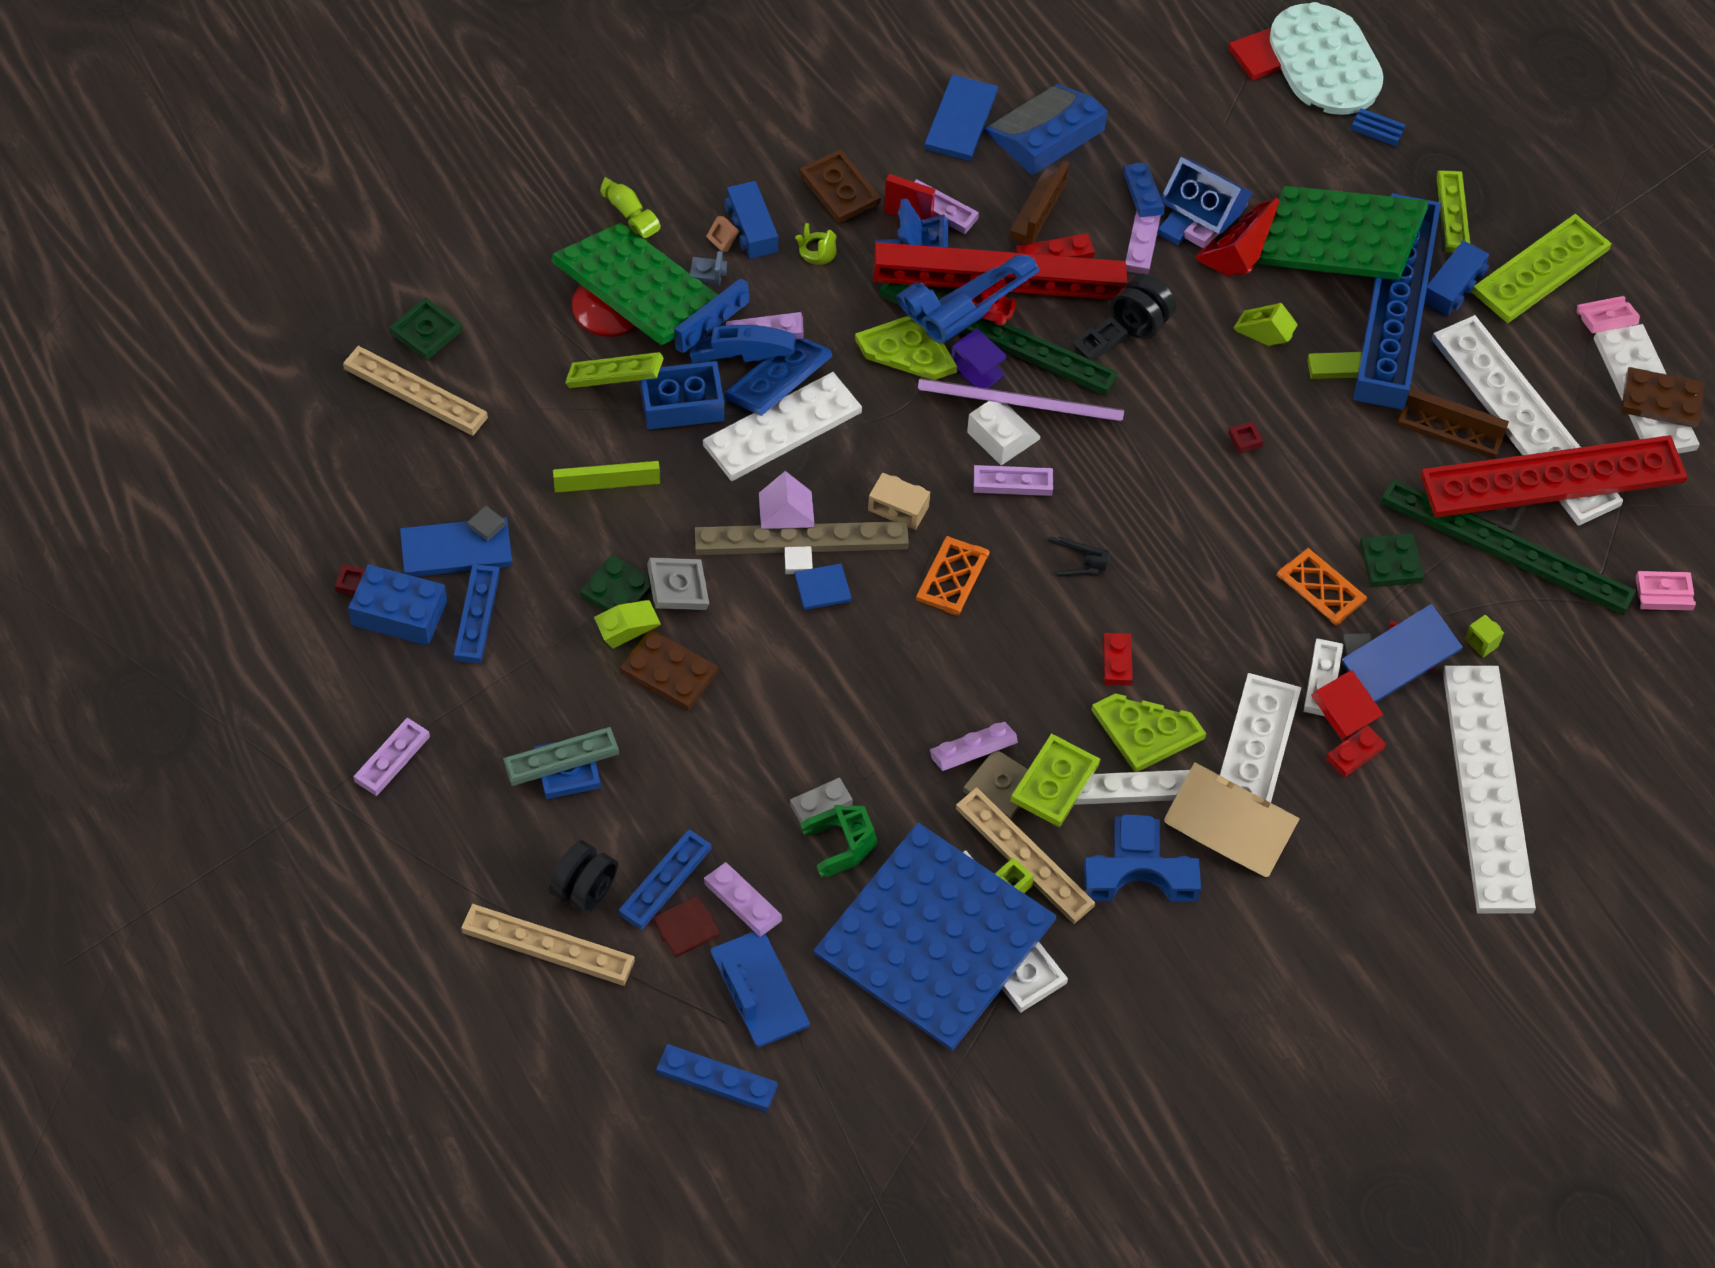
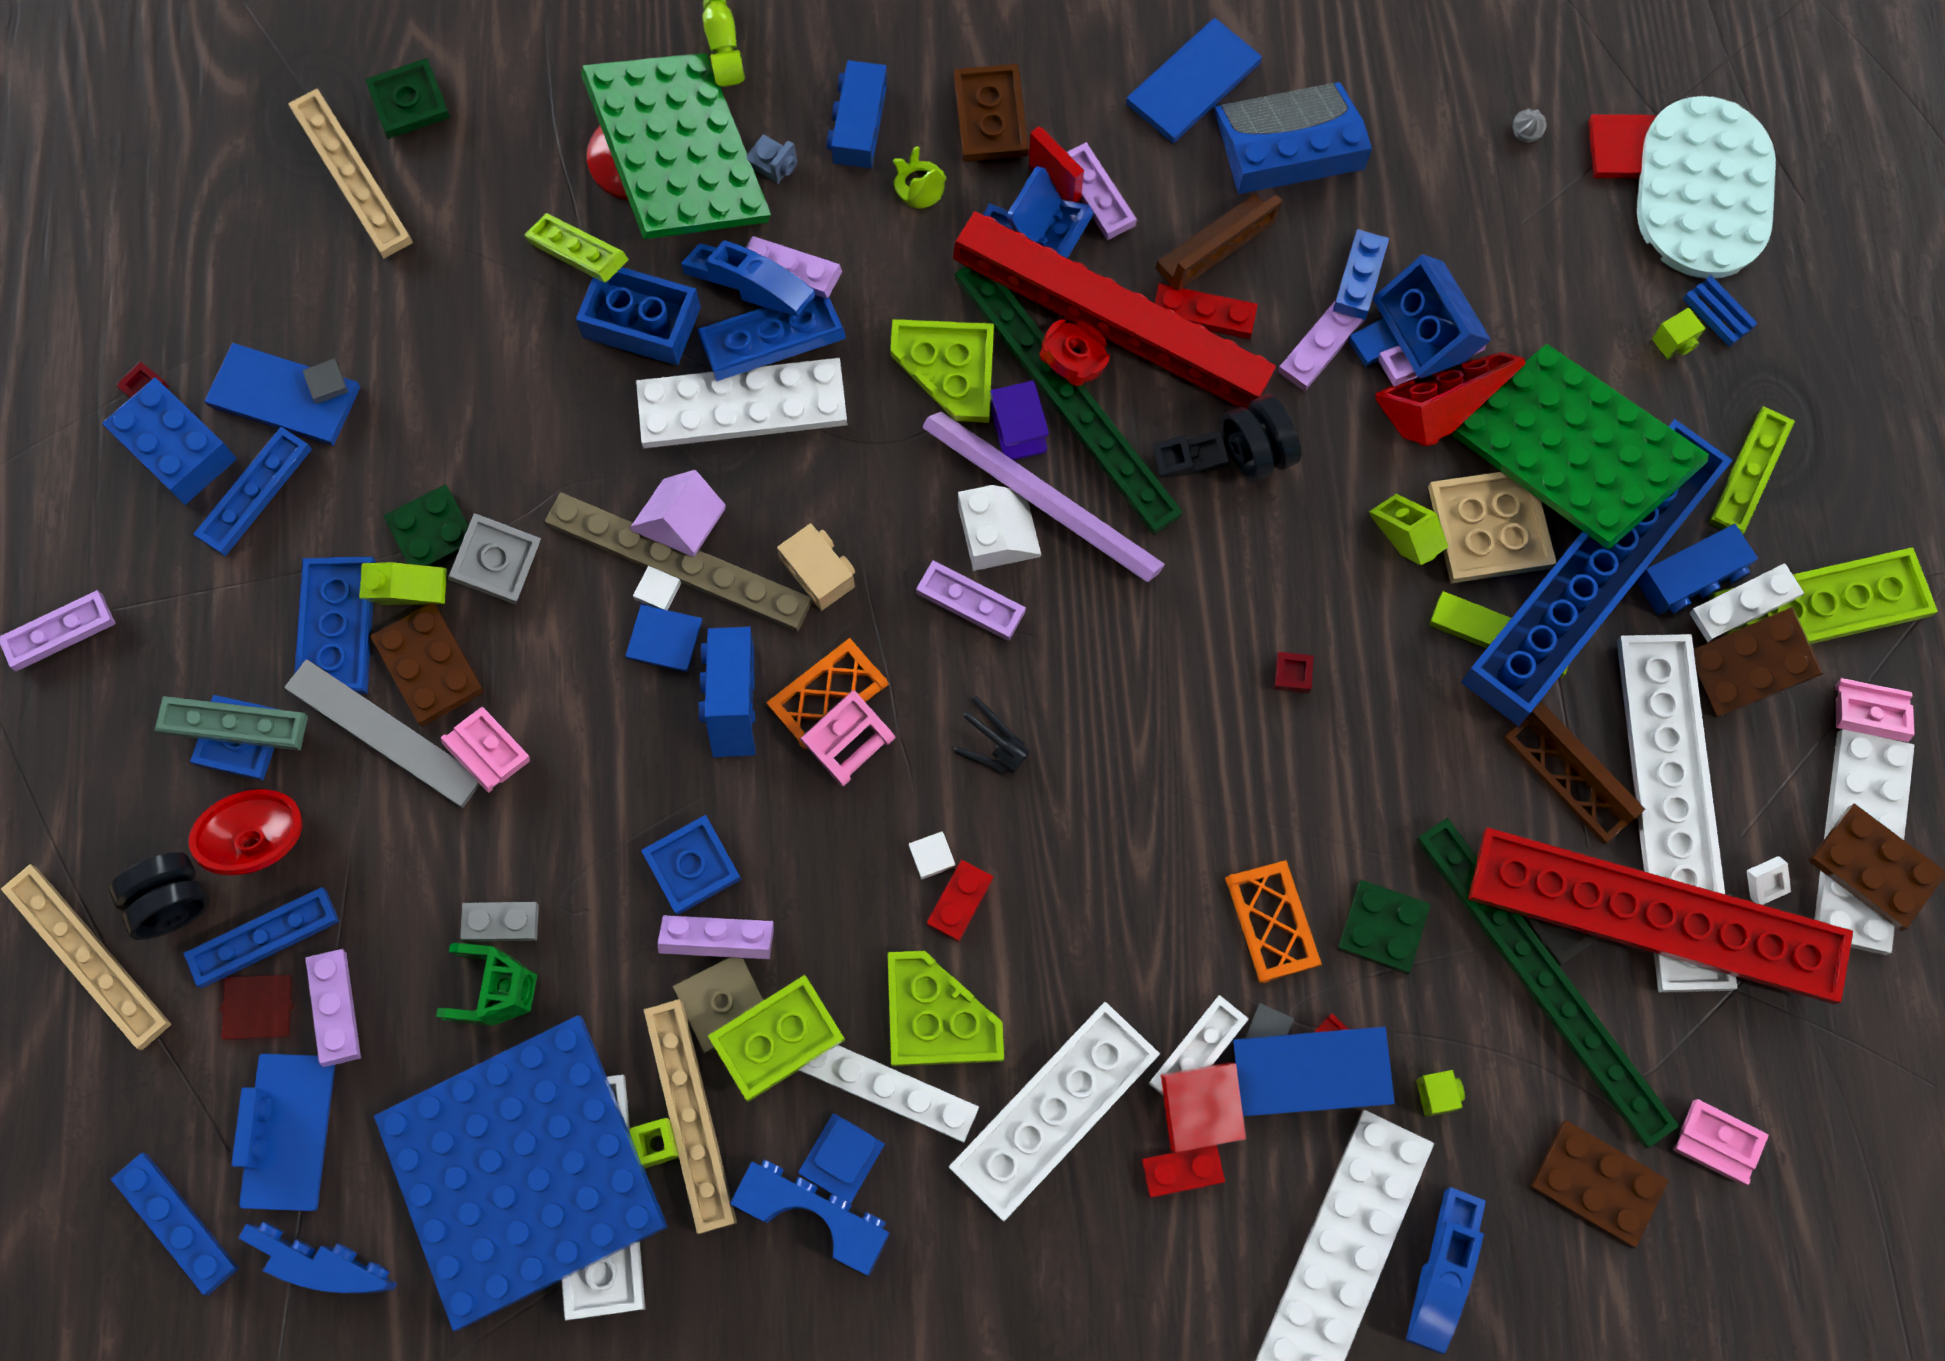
camera: 30 degrees right, 15 degrees up
lime tile [553,461,660,493] -> none
blue plate [674,278,749,353] -> none
nougat plate [706,216,740,252] -> none
blue panel [896,255,1039,344] -> none
tan panel [1164,762,1300,877] -> none
none -> red dish [189,789,303,875]
none -> blue slope [238,1221,398,1294]
none -> light grey tile [284,659,480,809]
none -> blue tile [294,557,376,694]
none -> bright pink plate [441,707,530,793]
none -> blue plate [641,815,742,916]
none -> blue wedge [699,627,756,757]
none -> bright pink plate [800,690,896,787]
none -> white tile [909,831,956,880]
none -> blue slope [1406,1187,1486,1355]
none -> tan plate [1428,472,1556,583]
none -> light grey plate [1513,108,1546,143]
none -> reddish brown plate [1529,1120,1669,1248]
none -> lime plate [1651,308,1706,360]
none -> white plate [1690,563,1804,643]
none -> reddish brown plate [1693,607,1824,717]
none -> white plate [1747,856,1791,905]

